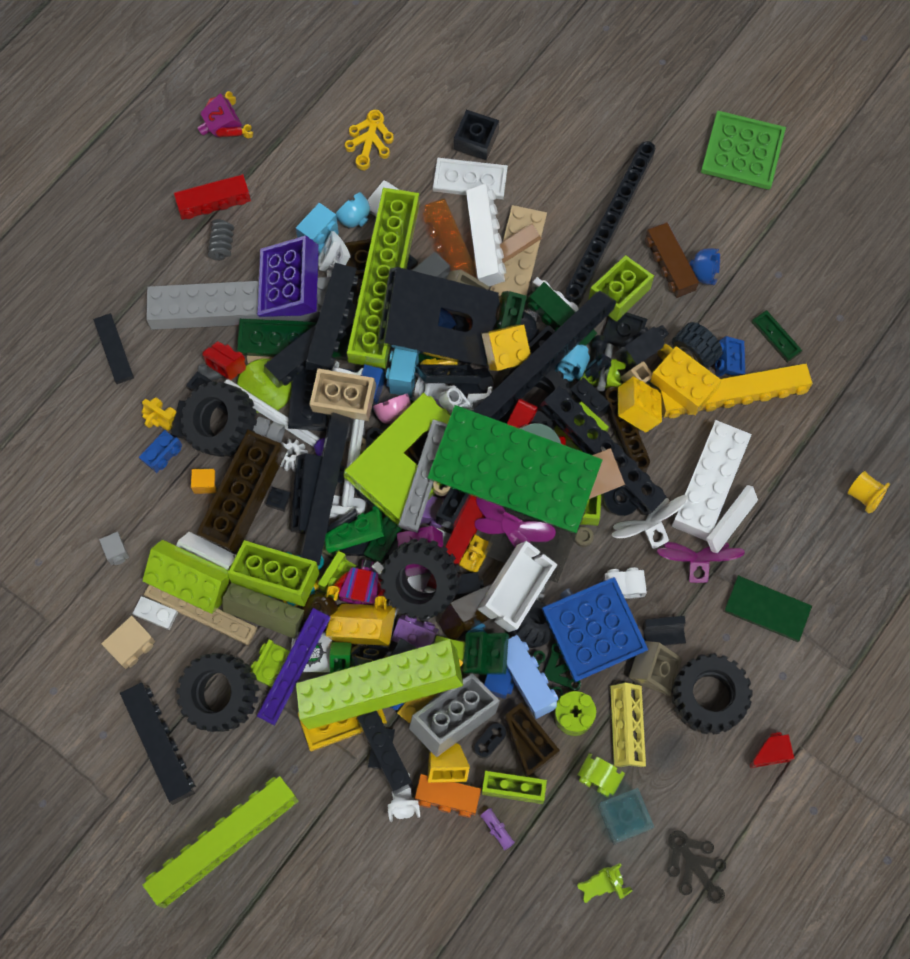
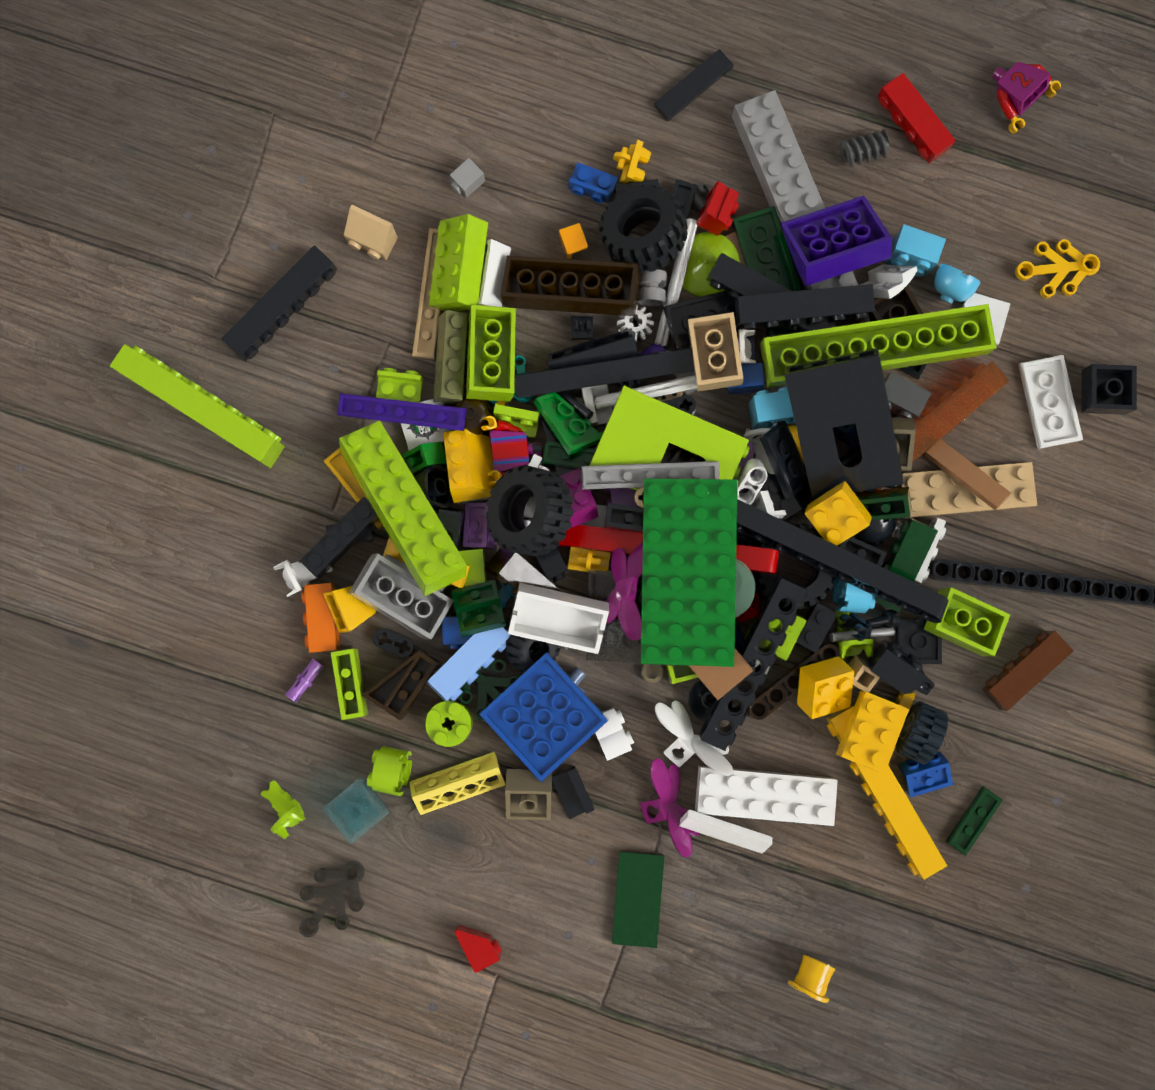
camera: 70 degrees right, 15 degrees up
white plate [133,596,178,630] -> none
black tyre [176,653,259,732] -> none
bright pink cylinder [373,393,411,424] -> none
white brick [466,184,506,286] -> none
black tyre [672,653,753,735] -> none
blue cylinder [690,248,720,285] -> none

